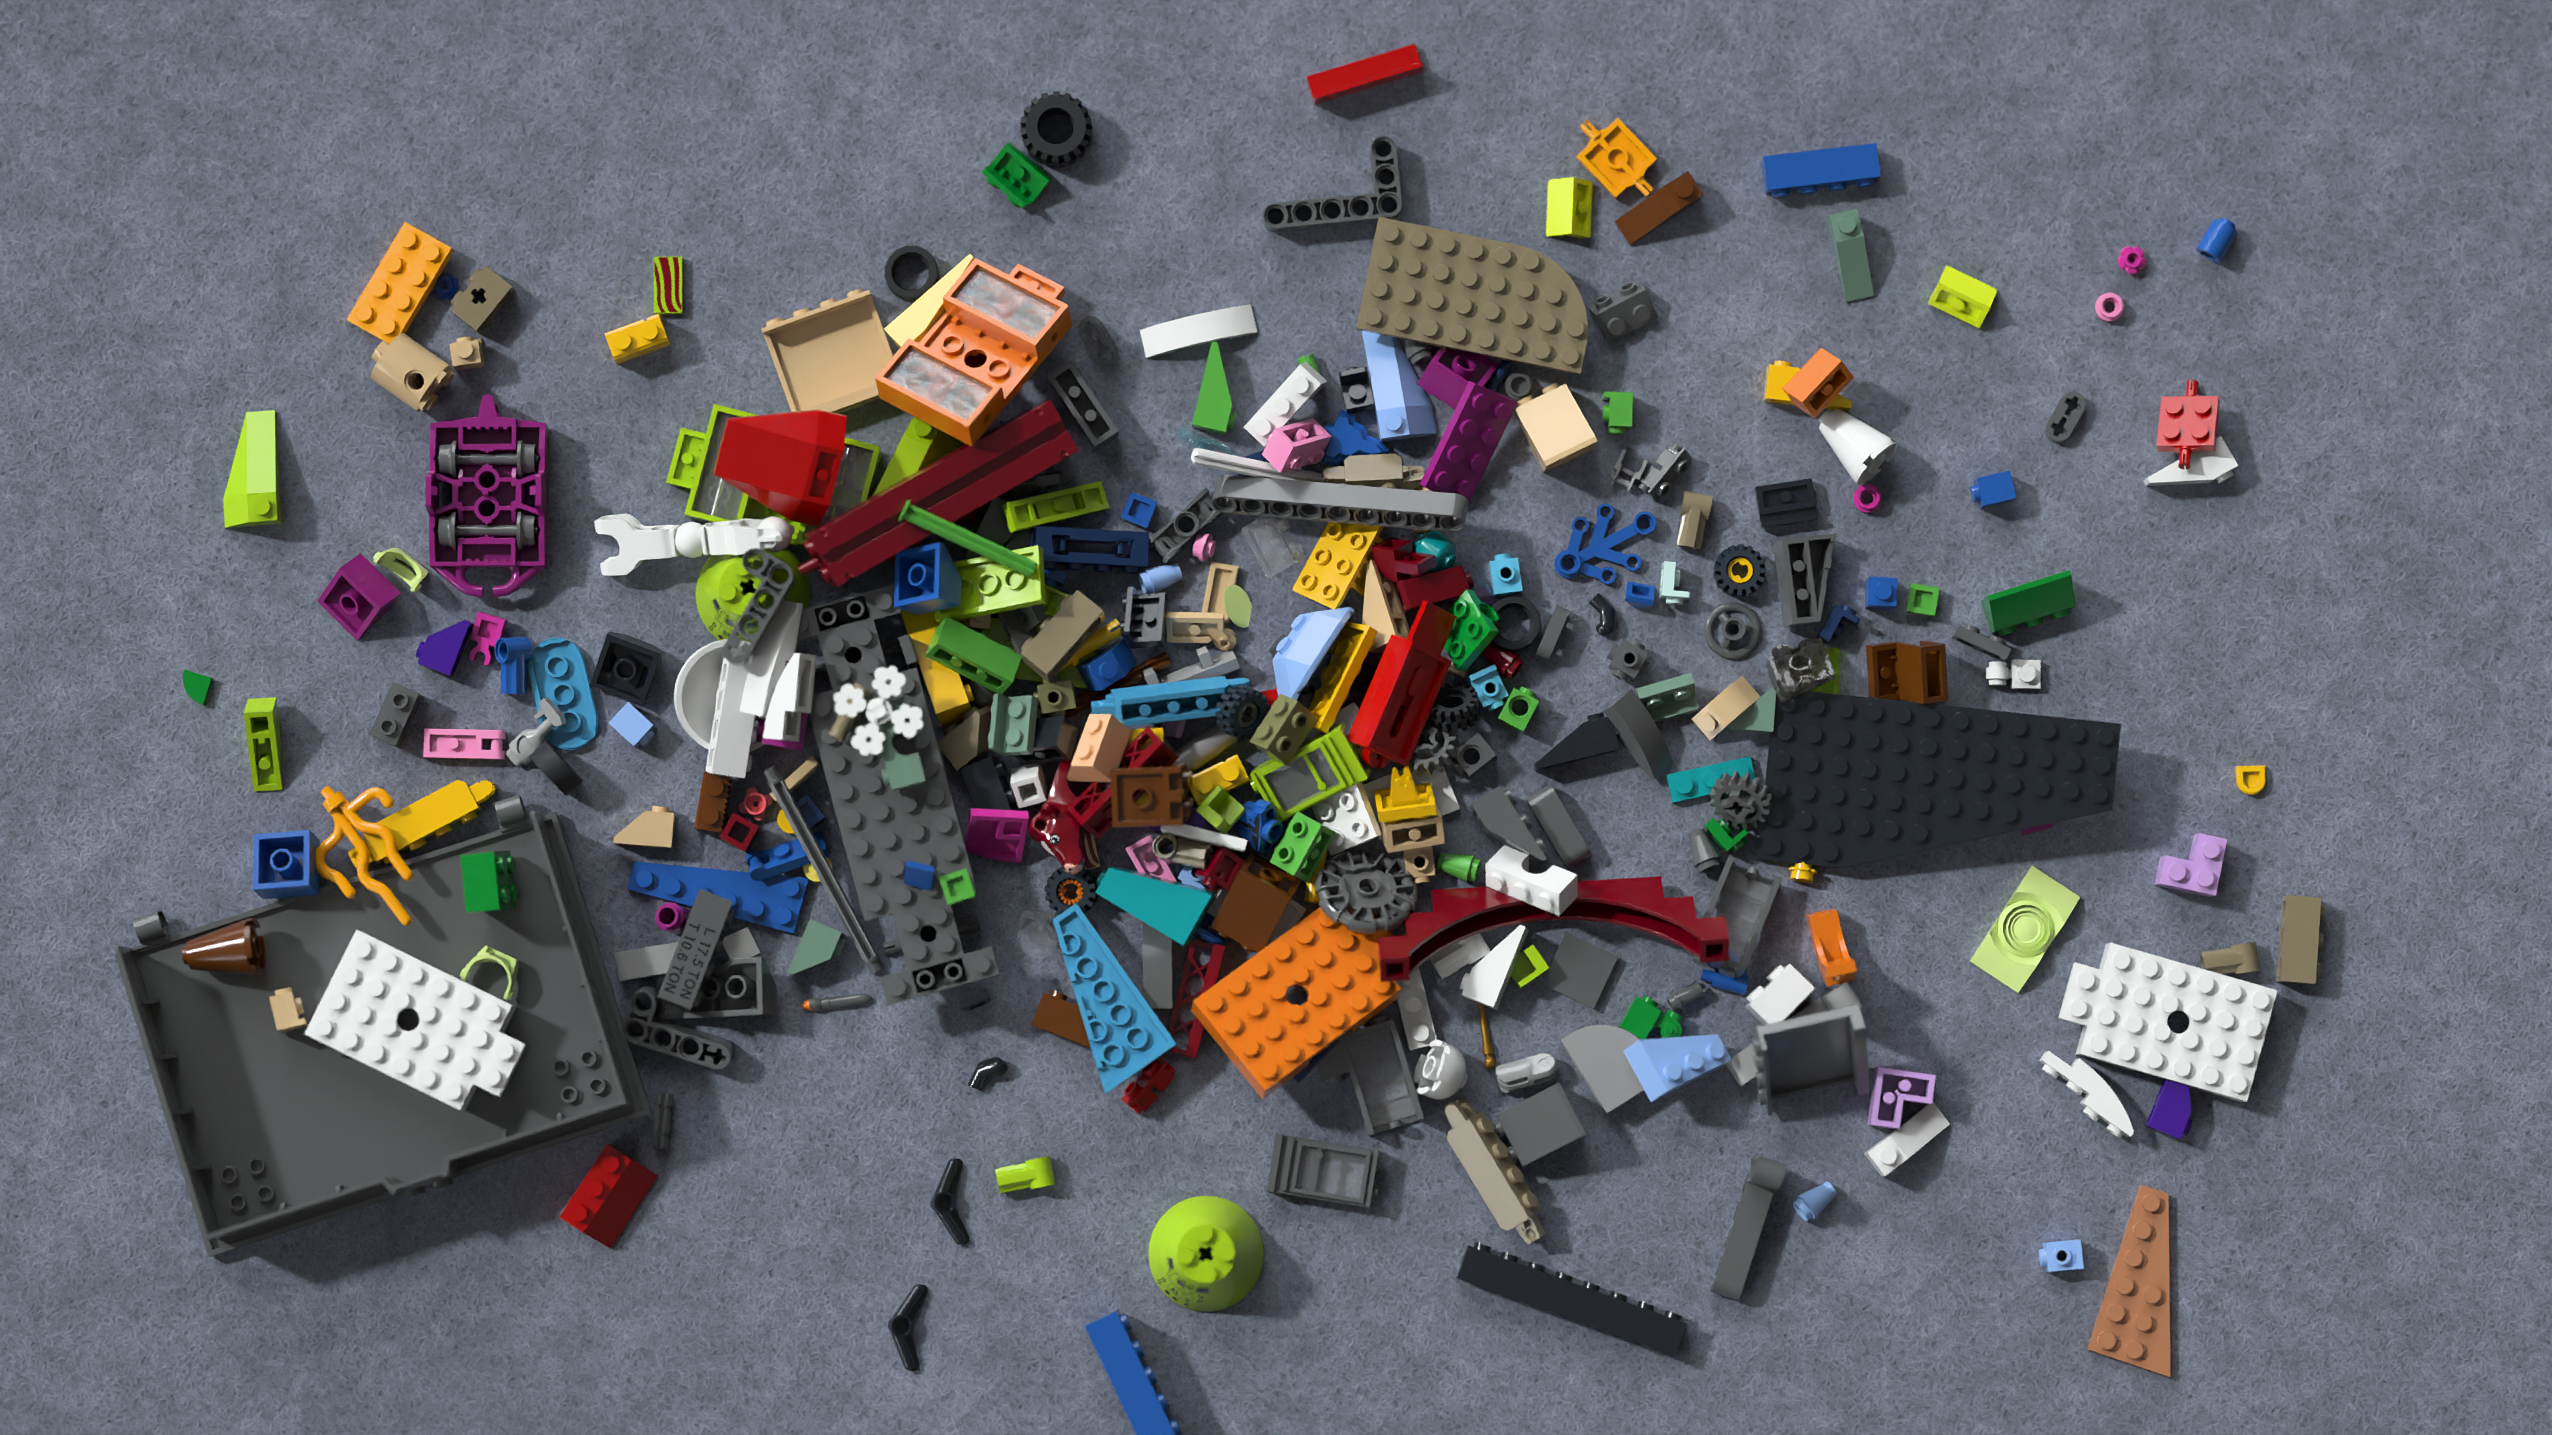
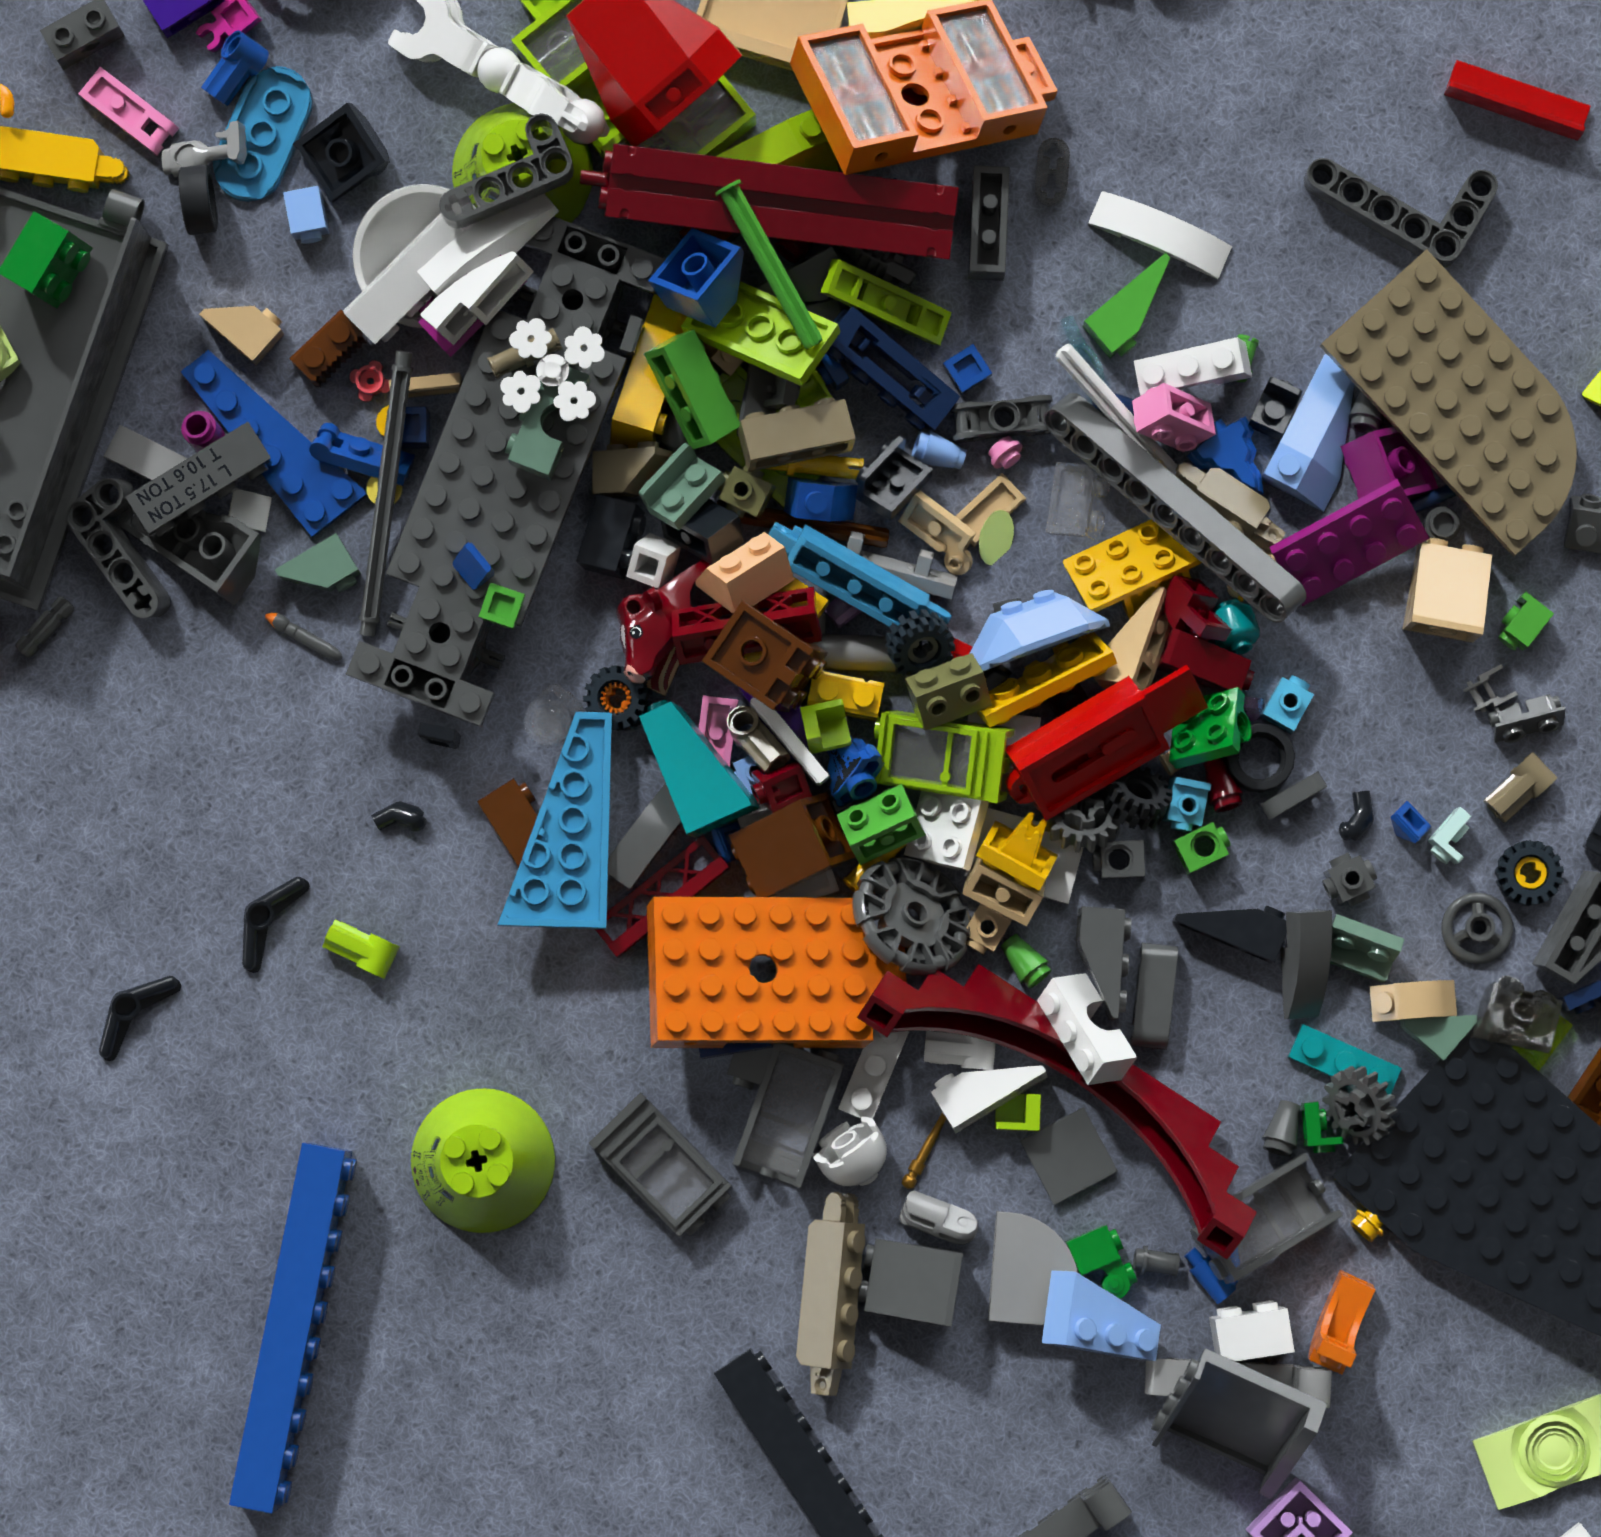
camera: 45 degrees right, 0 degrees up
dark red brick [720,813,761,853] -> none
dark pink plate [963,808,1029,863] -> none
red hinge [1121,1057,1176,1115] -> none
blue plant [1554,503,1656,585] -> none

